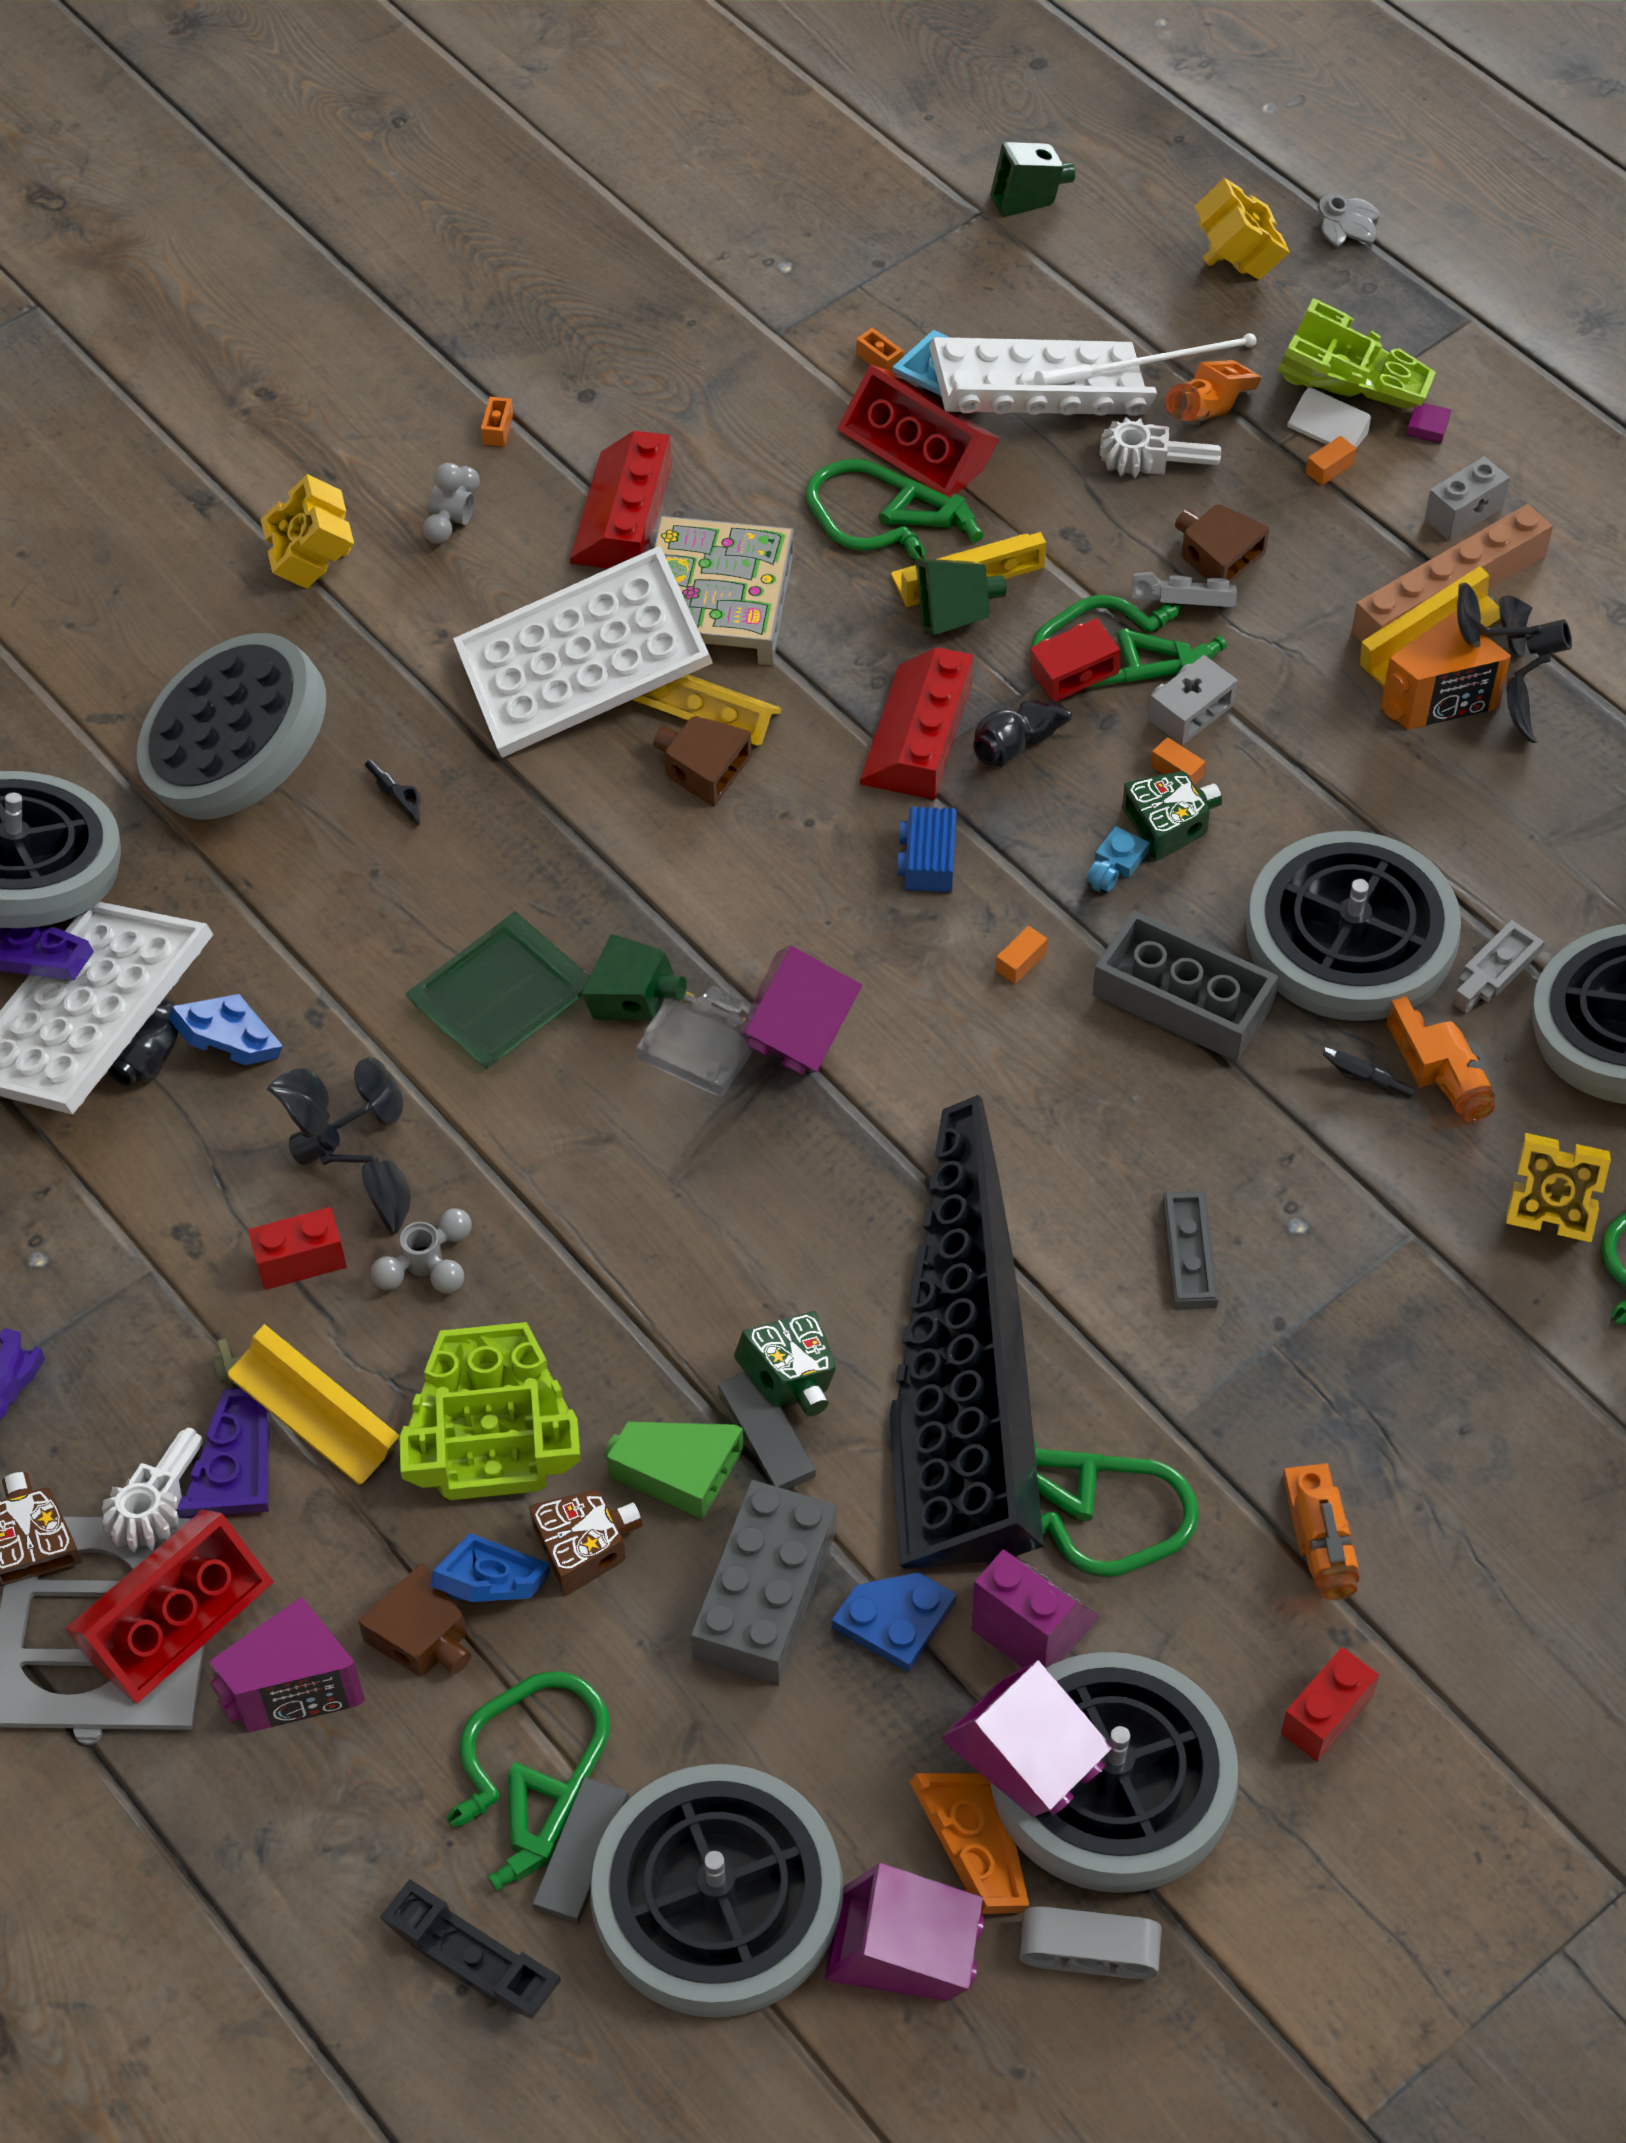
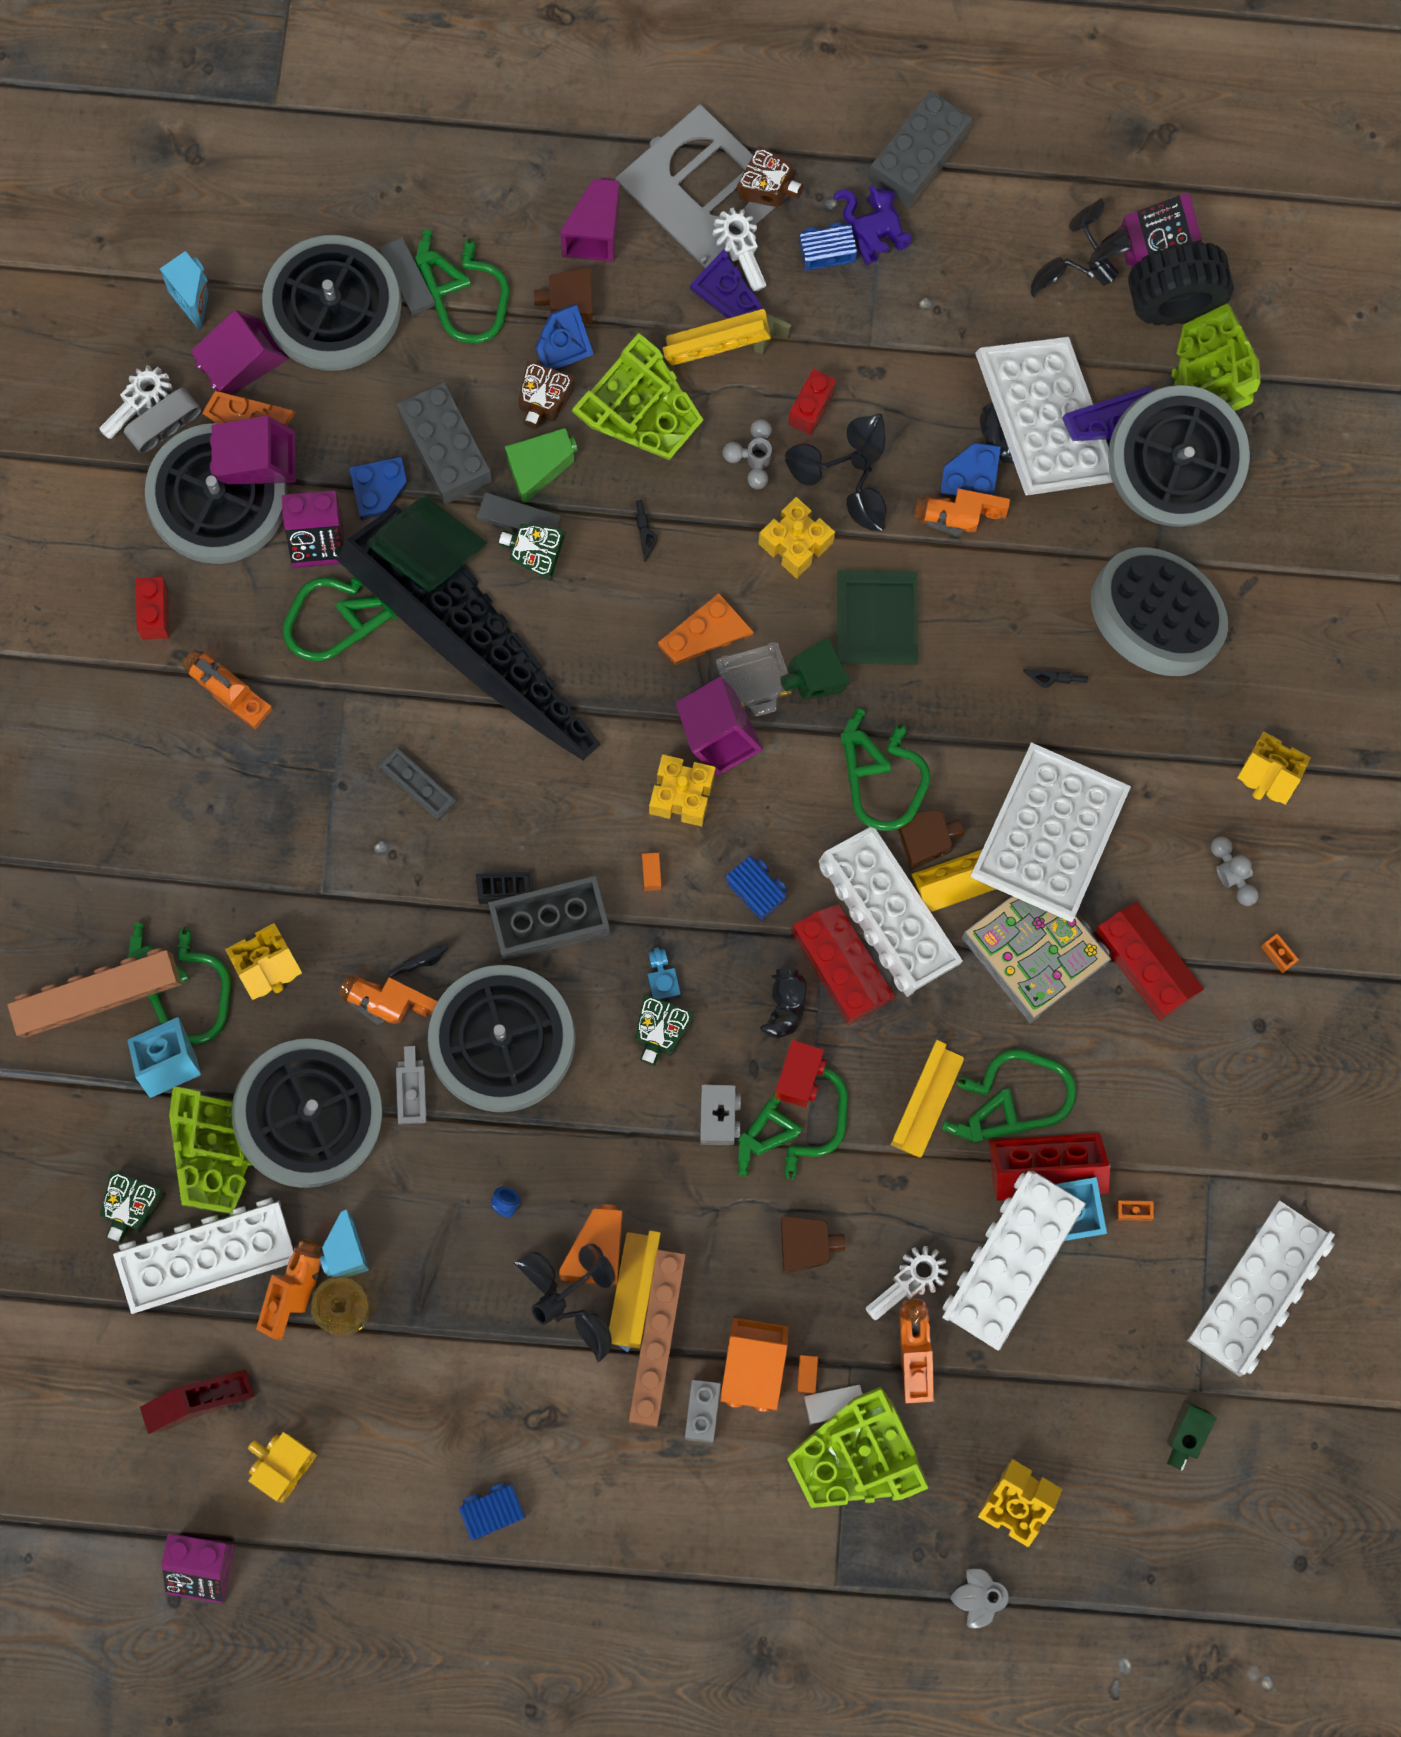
camera: 130 degrees right, 20 degrees up
red slope [65,1509,274,1704] -> none
black slope [380,1879,561,2019] -> none
dark green torso [915,559,1007,634] -> none
white piece [1034,333,1257,385] -> none
light grey hinge [1132,572,1237,607] -> none
orange piece [1151,737,1206,785] -> none
magenta tile [1407,403,1452,443] -> none
none -> white gear [100,365,173,439]
none -> medium azure slope [160,251,209,330]
none -> clear green piece [367,496,487,592]
none -> black slope [476,872,533,905]
none -> blue tile [491,1187,521,1217]
none -> black hand [636,500,657,562]
none -> yellow brick [649,754,715,827]
none -> orange wing [658,593,754,665]
none -> orange slope [720,1317,789,1412]
none -> yellow brick [758,497,835,579]
none -> blue brick [798,223,857,271]
none -> white bracket [819,827,963,997]
none -> green piece [841,708,931,831]
none -> orange plate [914,489,1010,536]
none -> white bracket [1187,1200,1335,1377]

